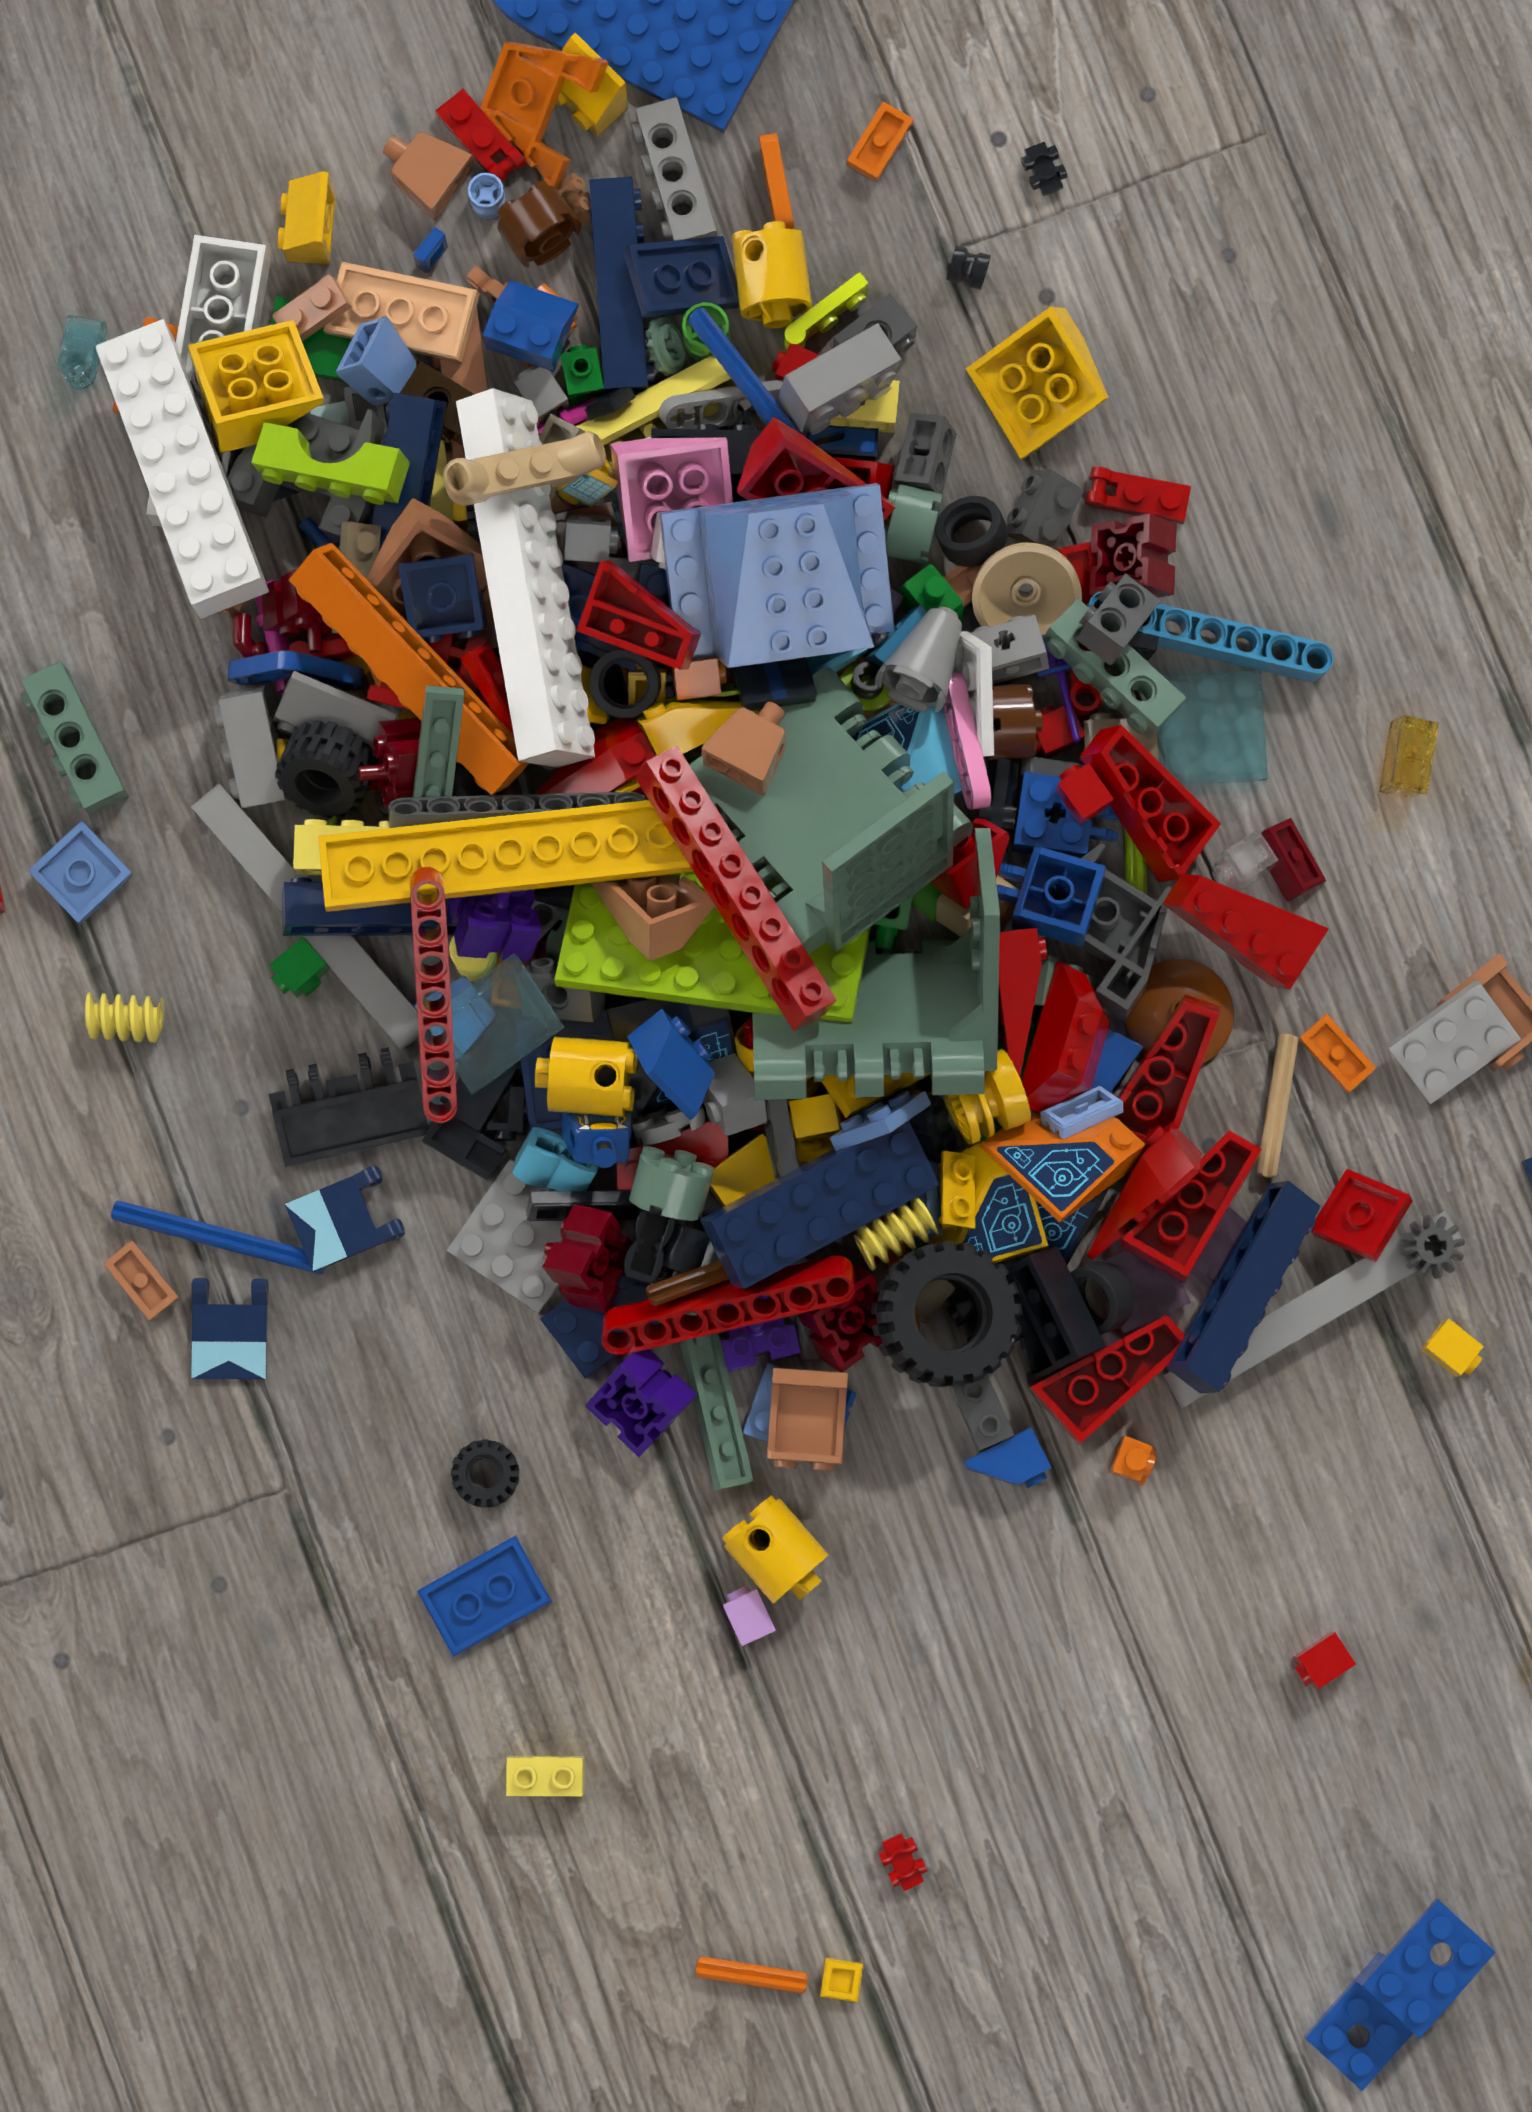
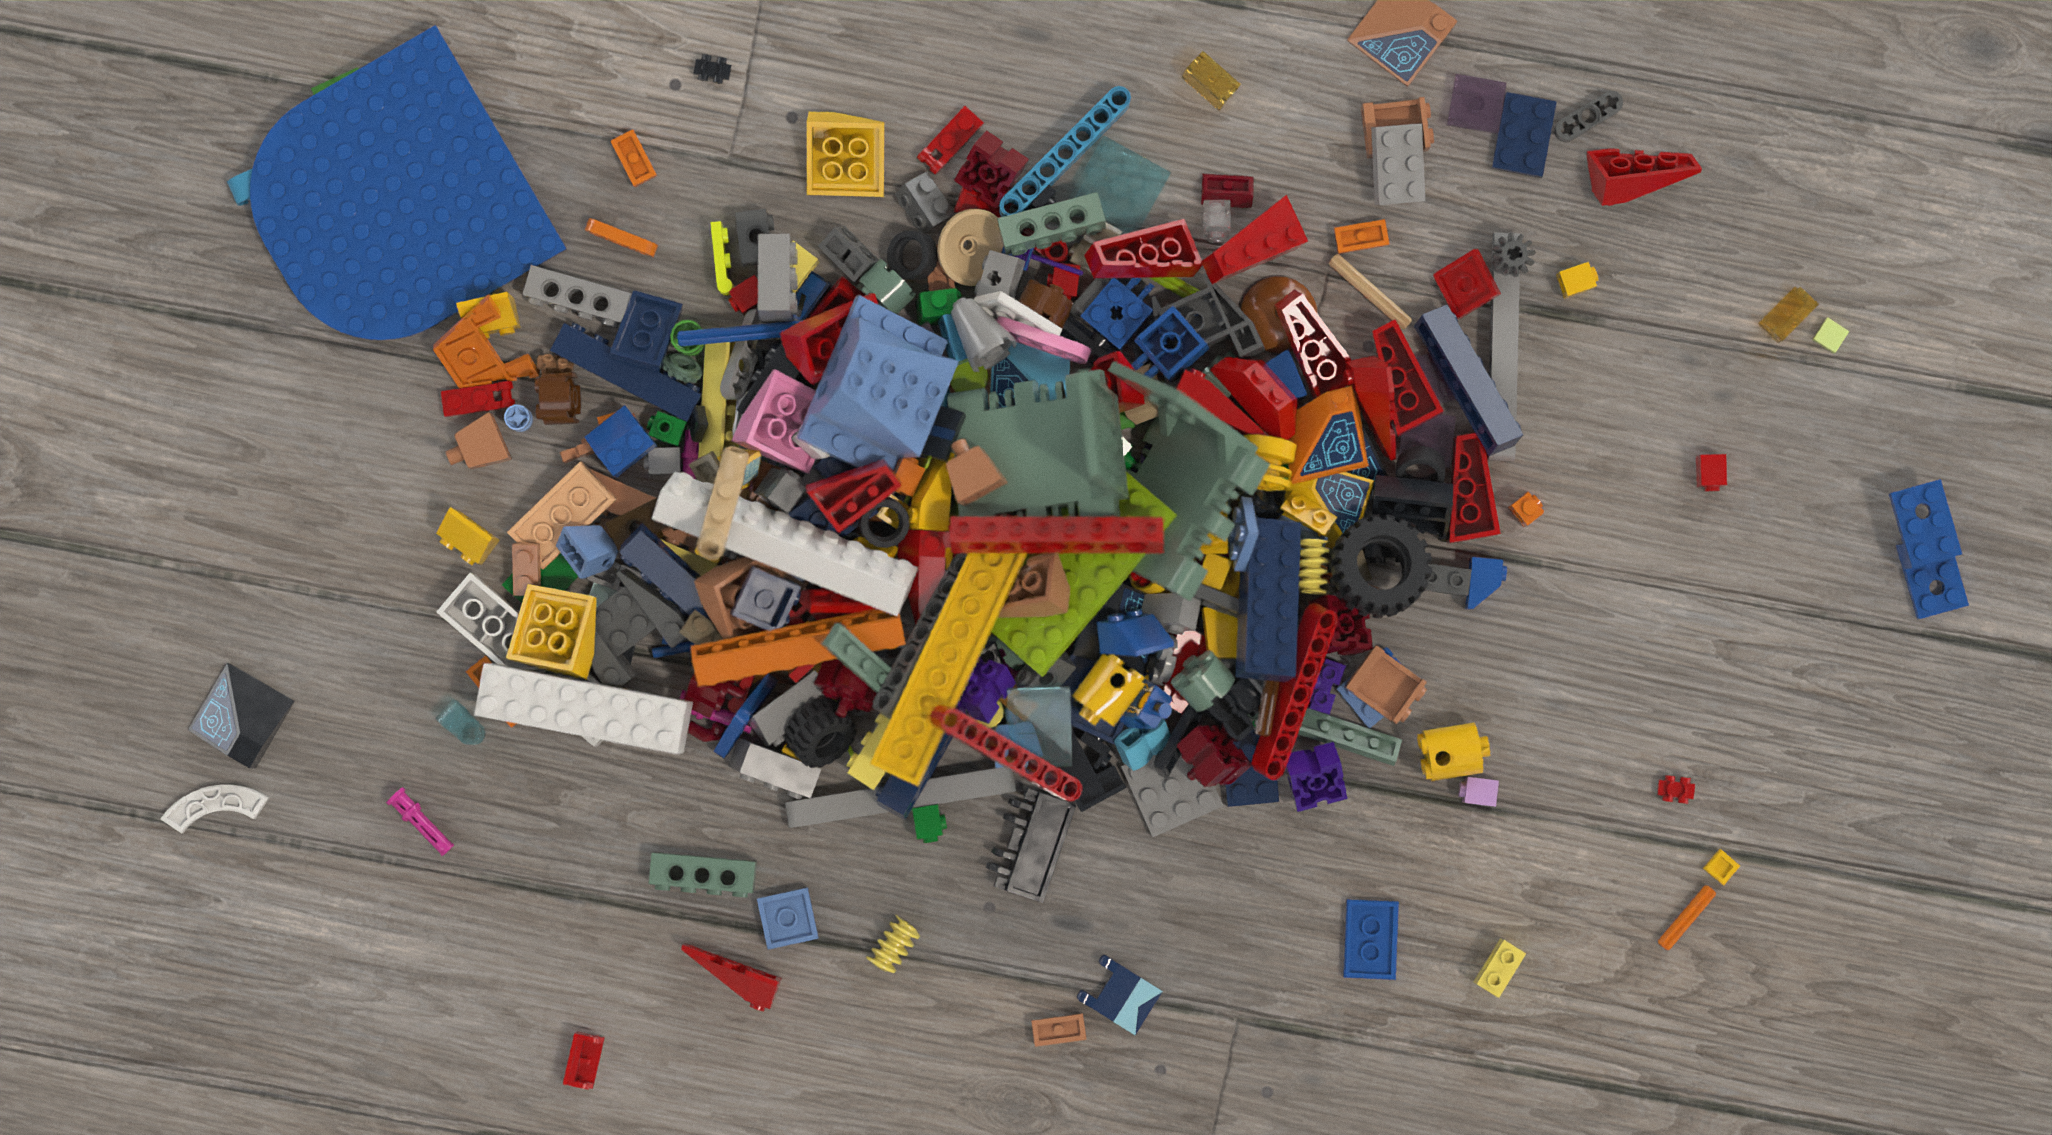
camera: 55 degrees left, 5 degrees up
blue axle [111,1200,326,1274] -> none
lime arch [251,422,410,505] -> none
dark blue flag [285,1165,405,1272] -> none
blue tile [413,227,448,273] -> none
black tyre [451,1439,520,1508] -> none
yellow cylinder [732,221,812,329] -> none
black bush [851,662,884,699] -> none
black wheel [946,245,991,290] -> none
light blue tile [1040,1086,1123,1139] -> none
red brick [1056,763,1114,826] -> none
dark grey brick [1076,574,1161,665] -> none

